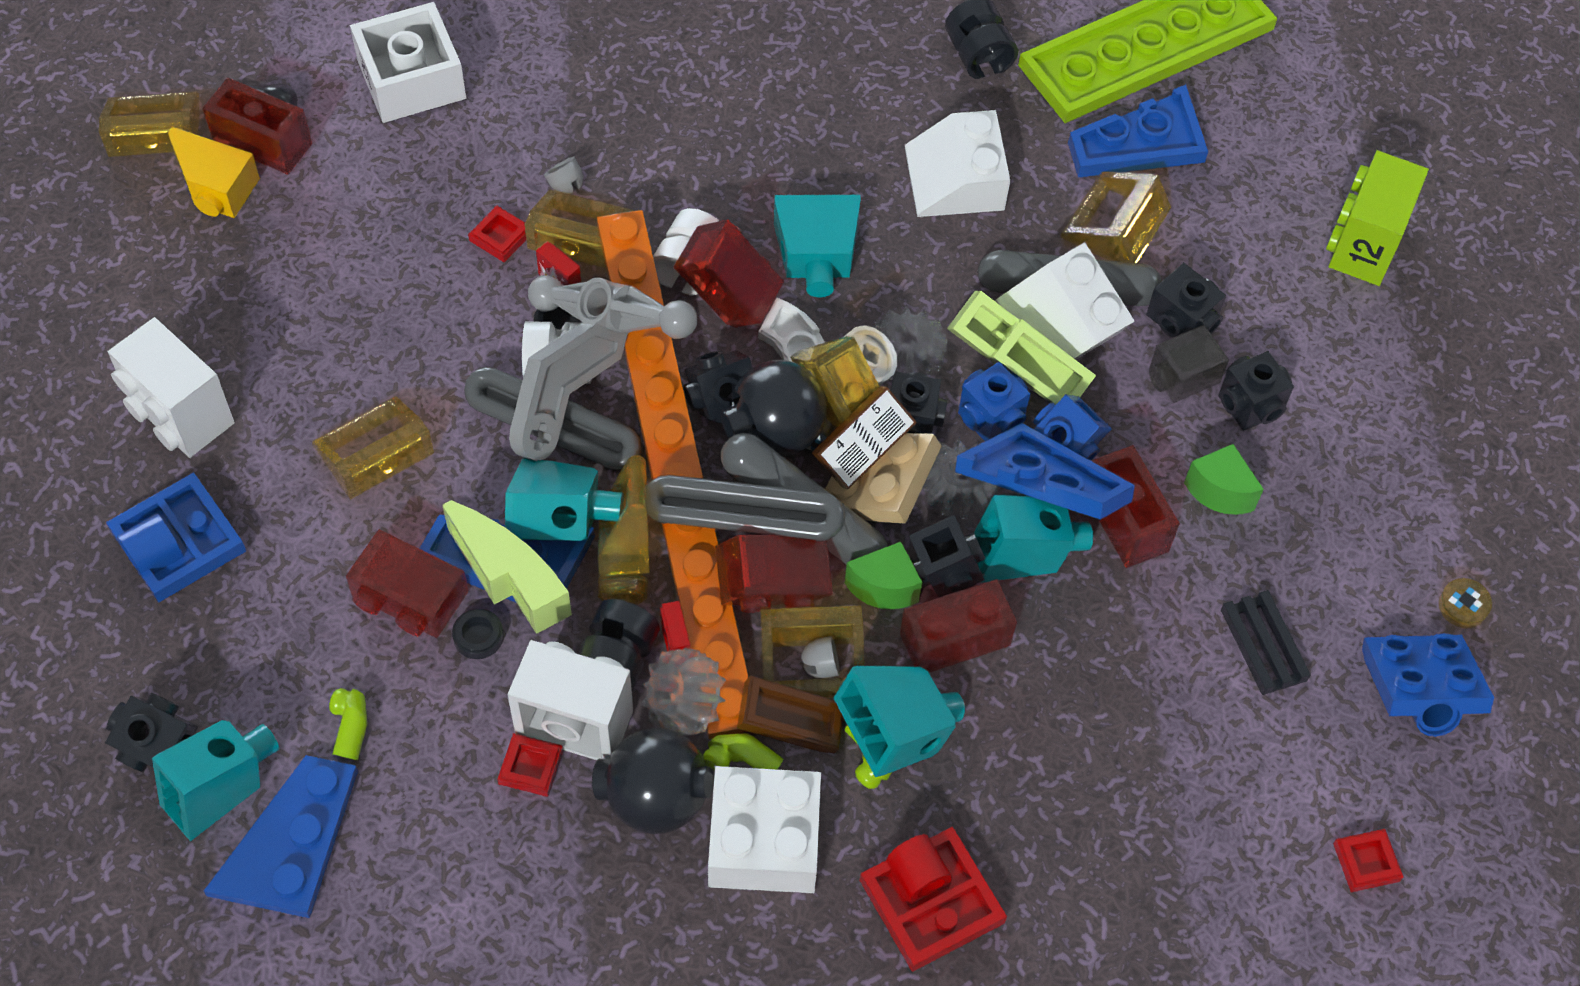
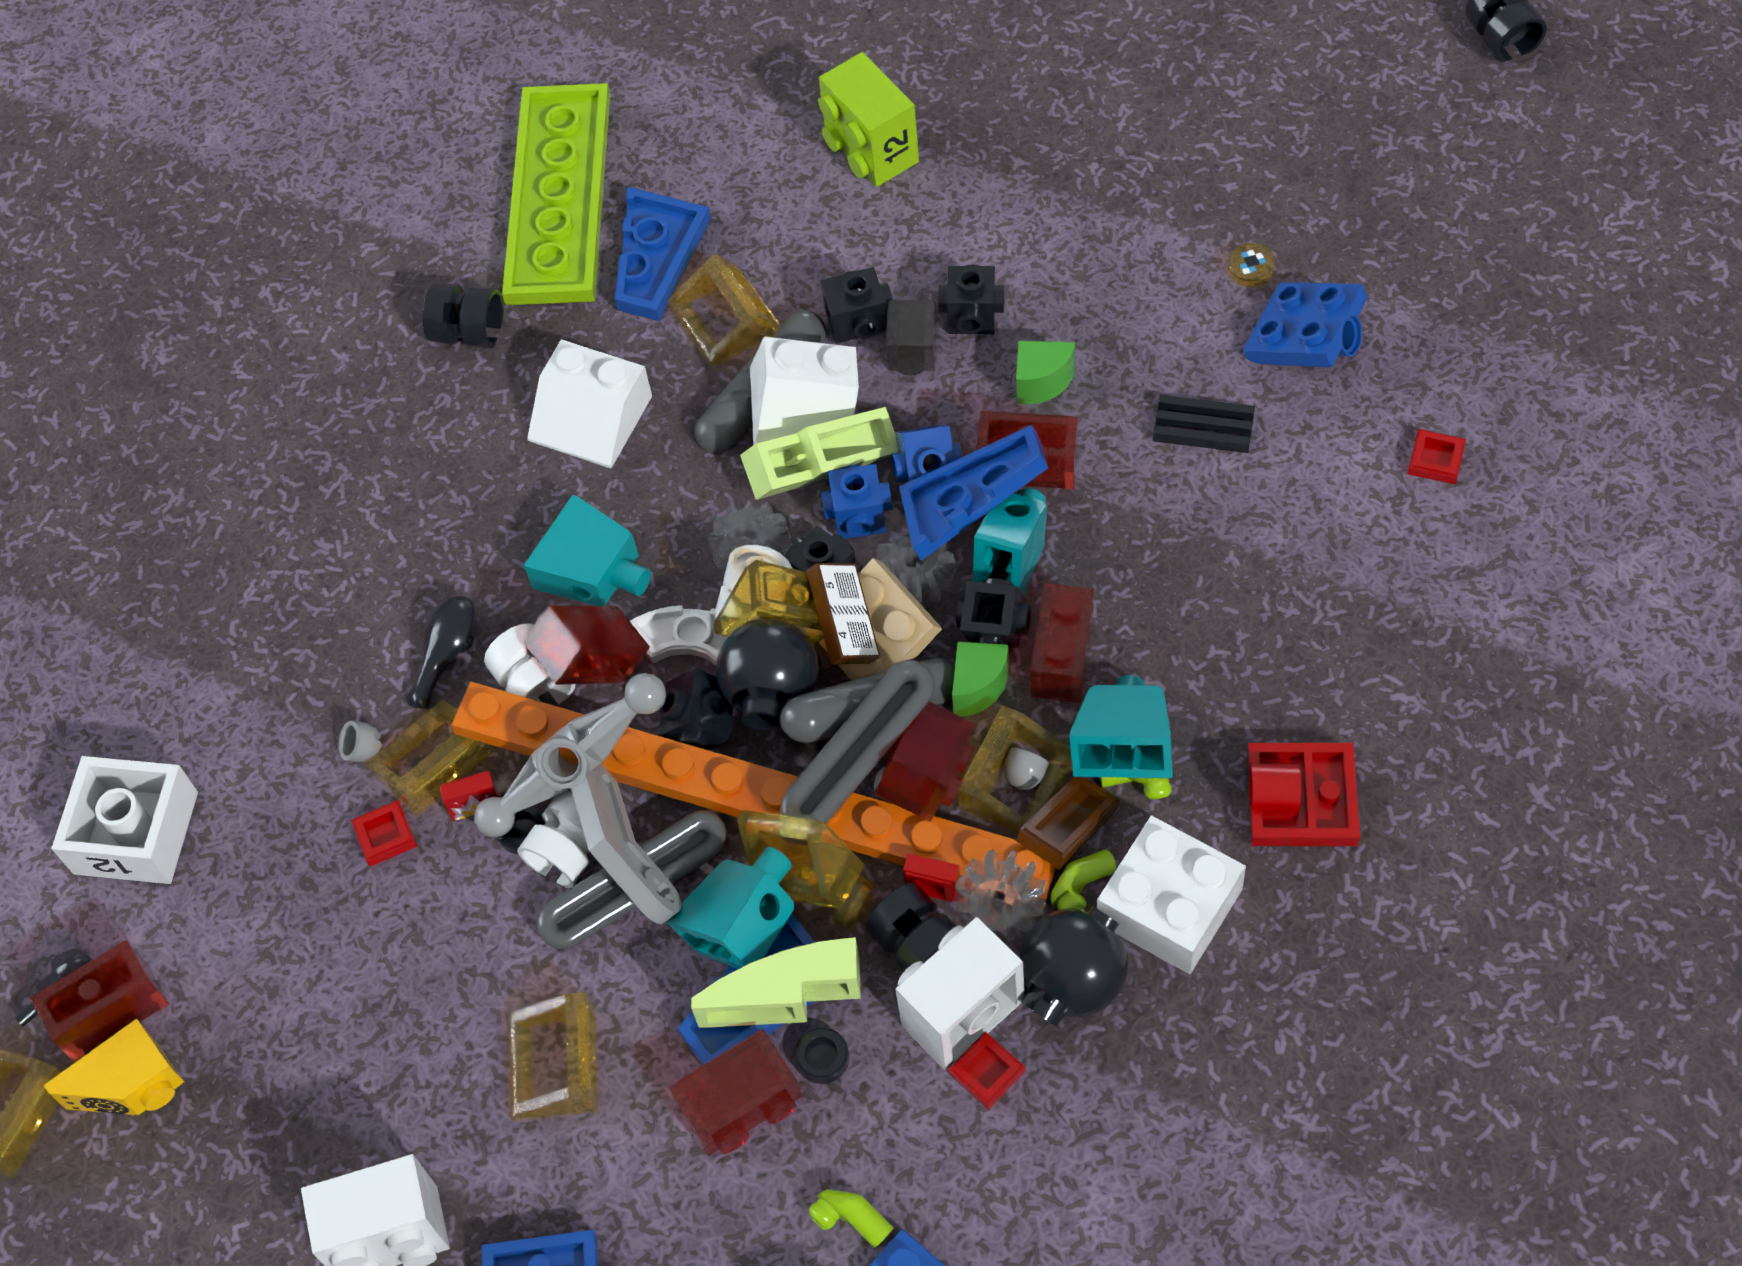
camera: 50 degrees left, 0 degrees up
none -> black piece [407,596,474,709]

